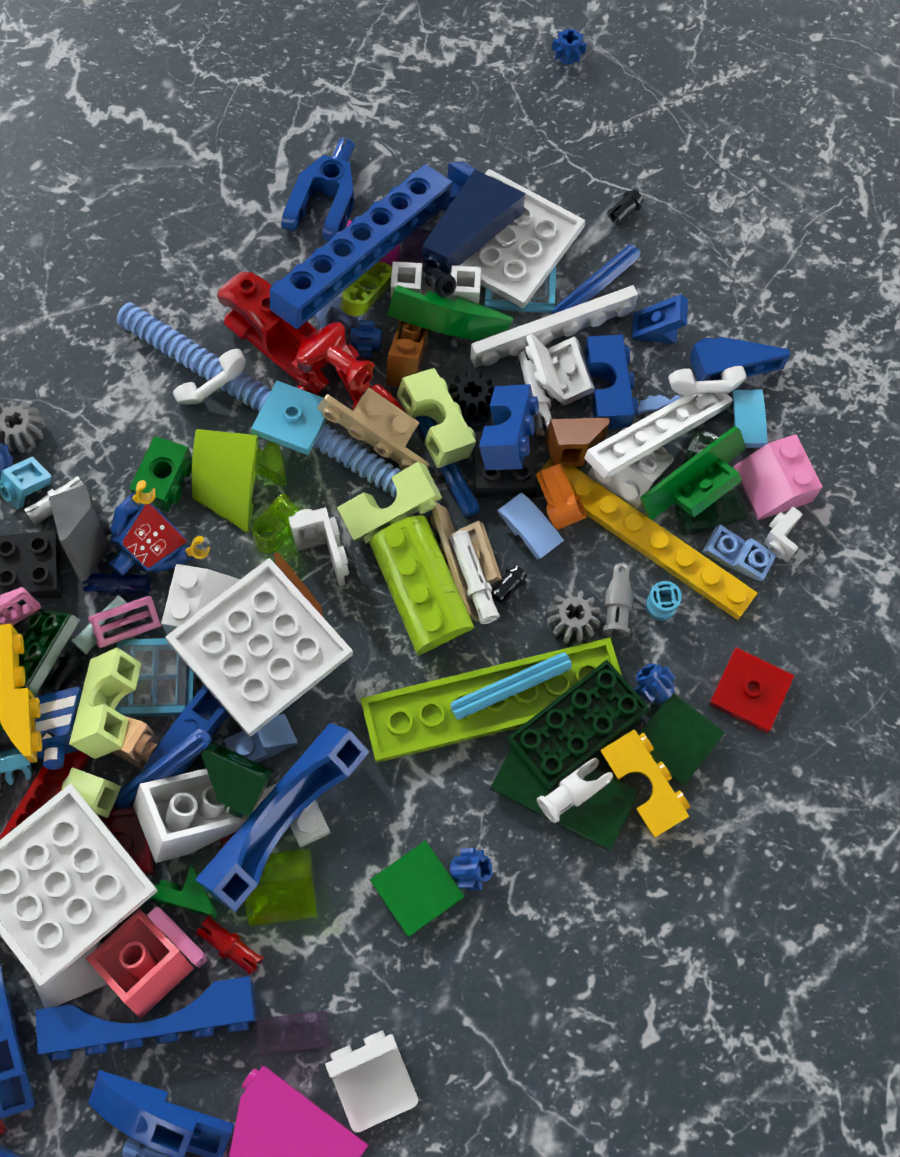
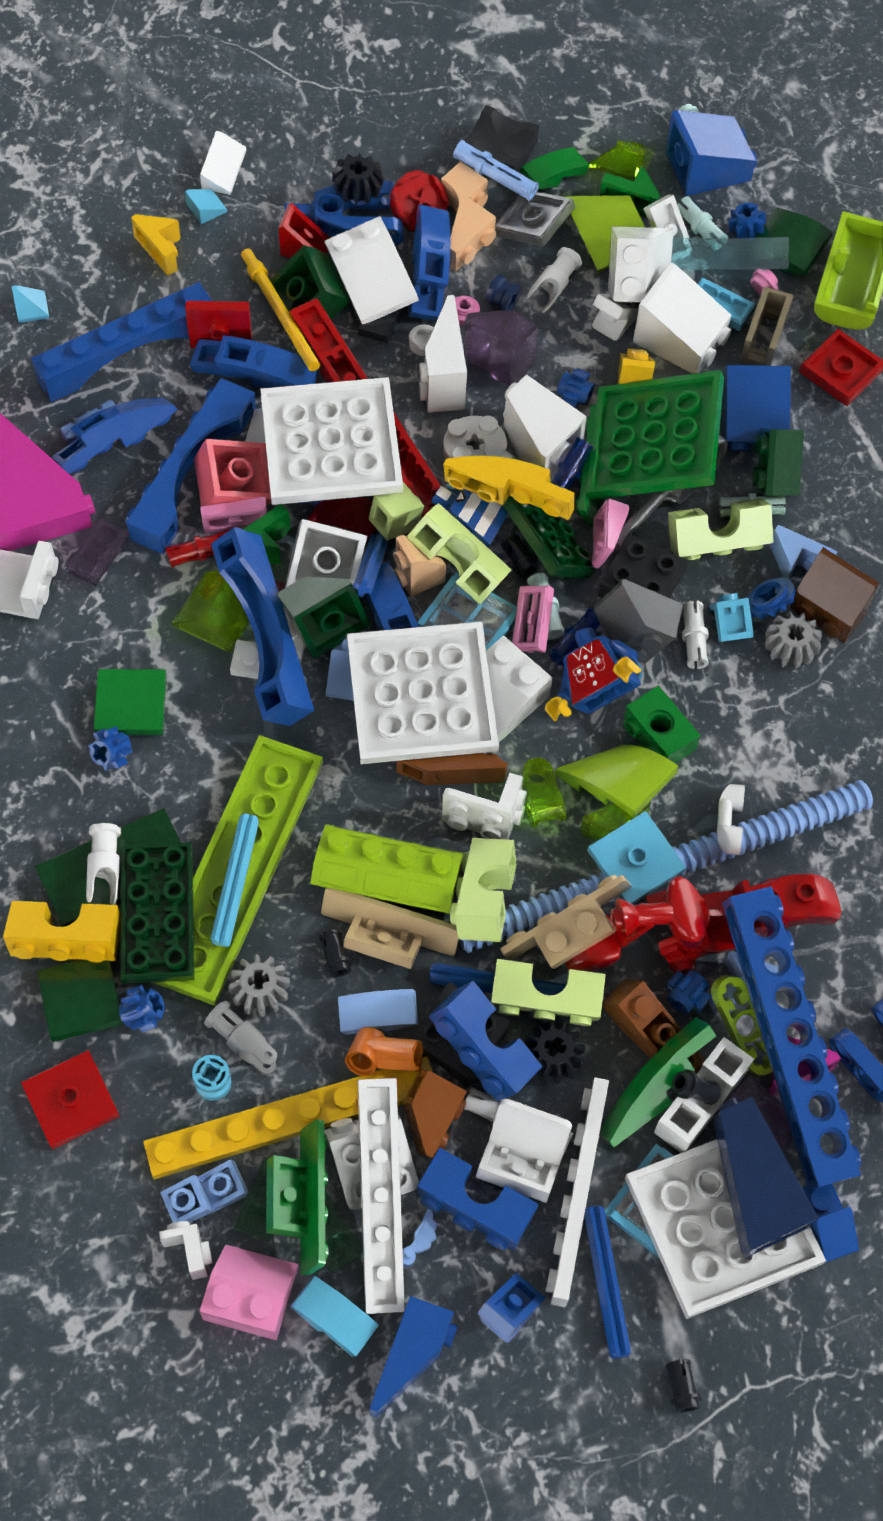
camera: 125 degrees right, 5 degrees down
white pin [449,530,500,624] -> none
white bar [668,366,747,396] -> none

